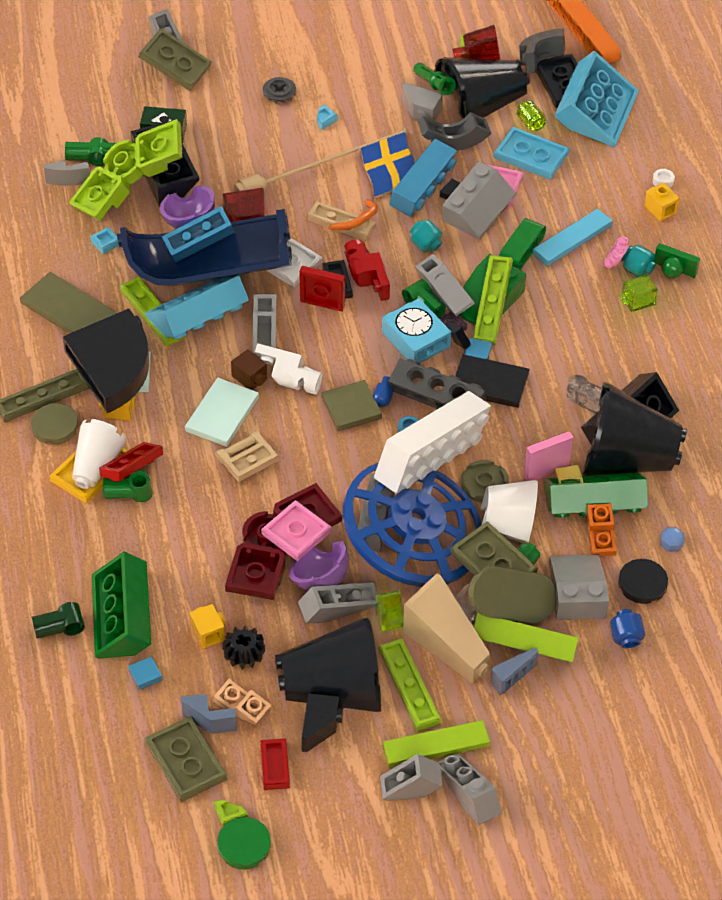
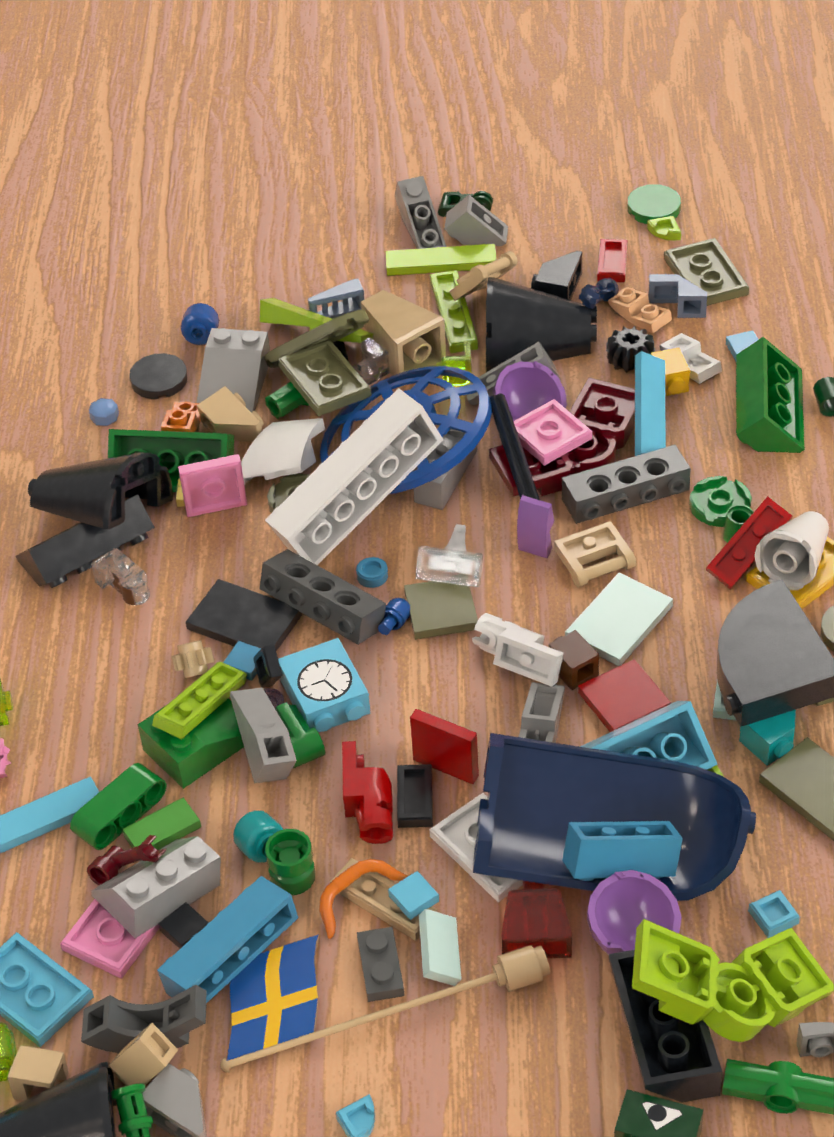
camera: 165 degrees left, 5 degrees down
none -> tan panel [7,1045,69,1101]
none -> dark red brick [87,835,166,886]
none -> tan brick [109,1023,178,1086]
none -> bright green tile [122,797,201,850]
none -> tan gear [172,640,214,678]
none -> tan slope [197,386,264,442]
none -> green wheel [265,829,315,895]
none -> dark grey plate [357,927,405,1002]
none -> medium azure tile [388,871,439,920]
none -> clear piece [415,524,483,587]
none -> light aqua tile [419,909,461,986]
none -> dark green piece [438,191,493,217]
none -> tan plate [449,251,518,301]
none -> black axle [490,393,540,500]
none -> medium lavender slope [517,495,554,558]
none -> dark grey brick [562,445,691,524]
none -> tile [578,659,671,732]
none -> dark blue piece [579,278,619,309]
none -> medium azure tile [635,351,666,456]
none -> white slope [659,333,722,384]
none -> green tile [689,476,752,527]

